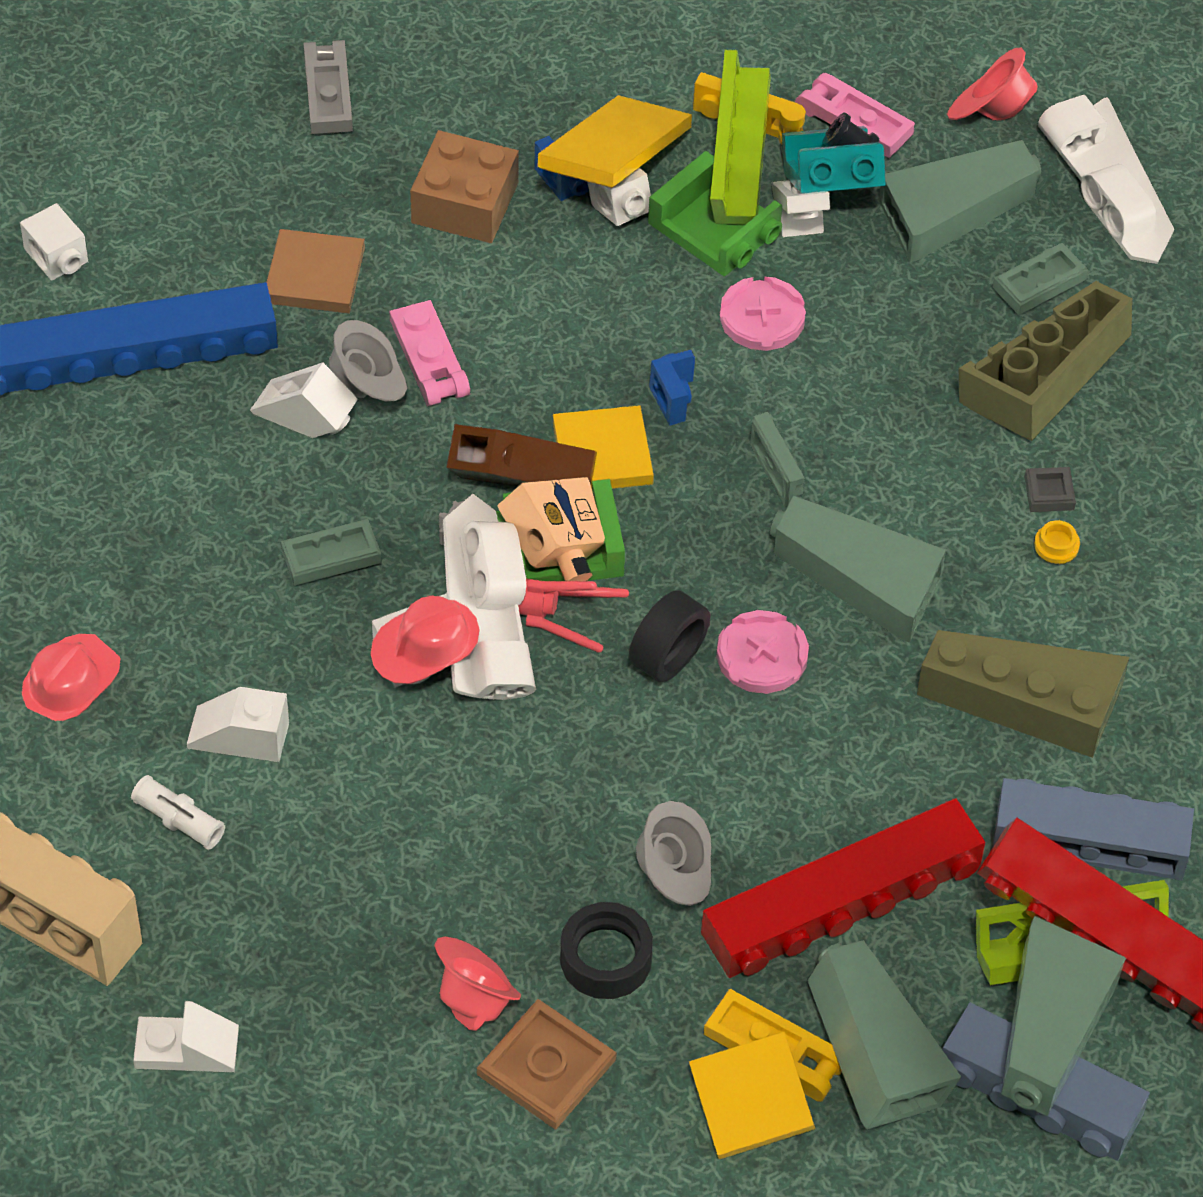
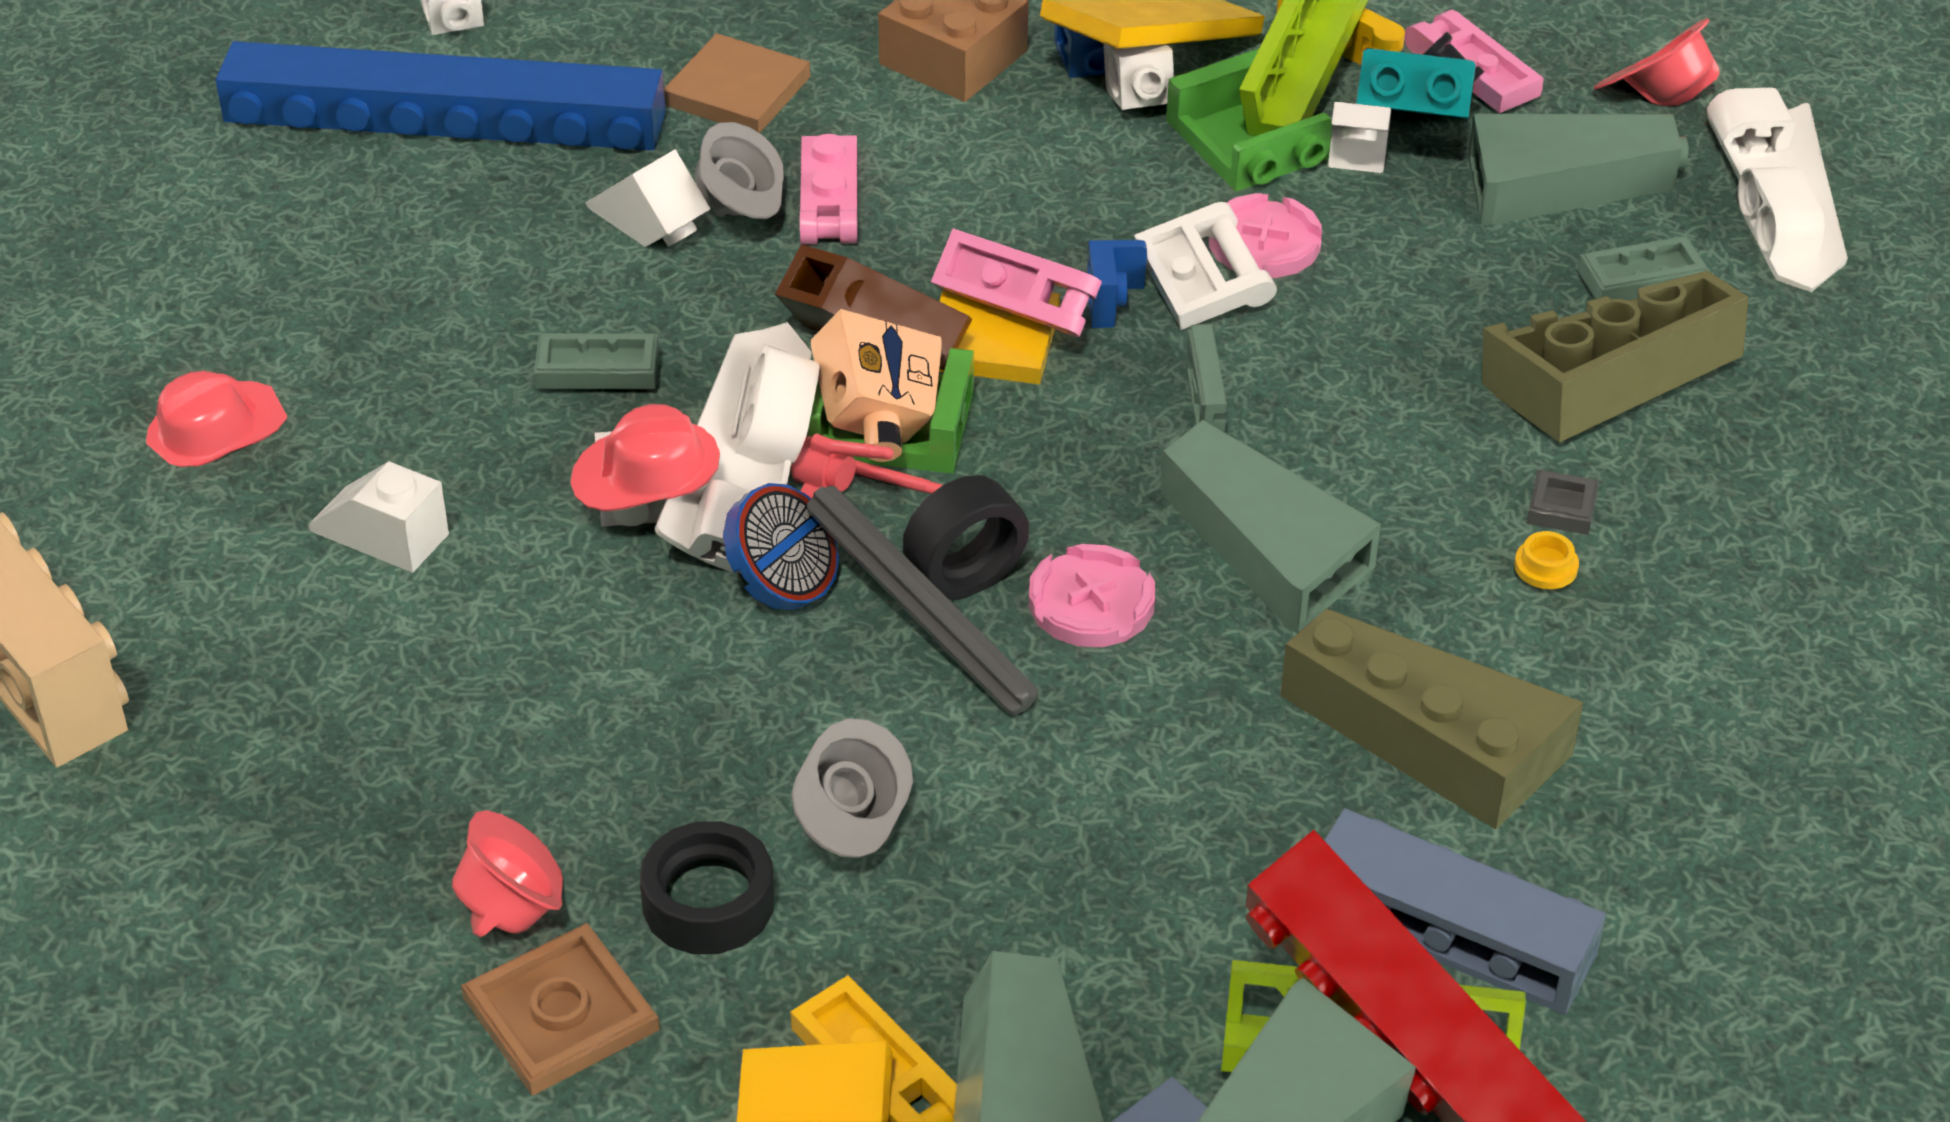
camera: 20 degrees right, 10 degrees down
white pin [131,775,225,850] -> none
white slope [133,1001,239,1072] -> none
red brick [701,798,986,978] -> none
none -> tile [723,483,839,610]
none -> dark grey axle [807,486,1038,716]
none -> bright pink plate [931,229,1102,337]
none -> white plate [1134,202,1277,330]

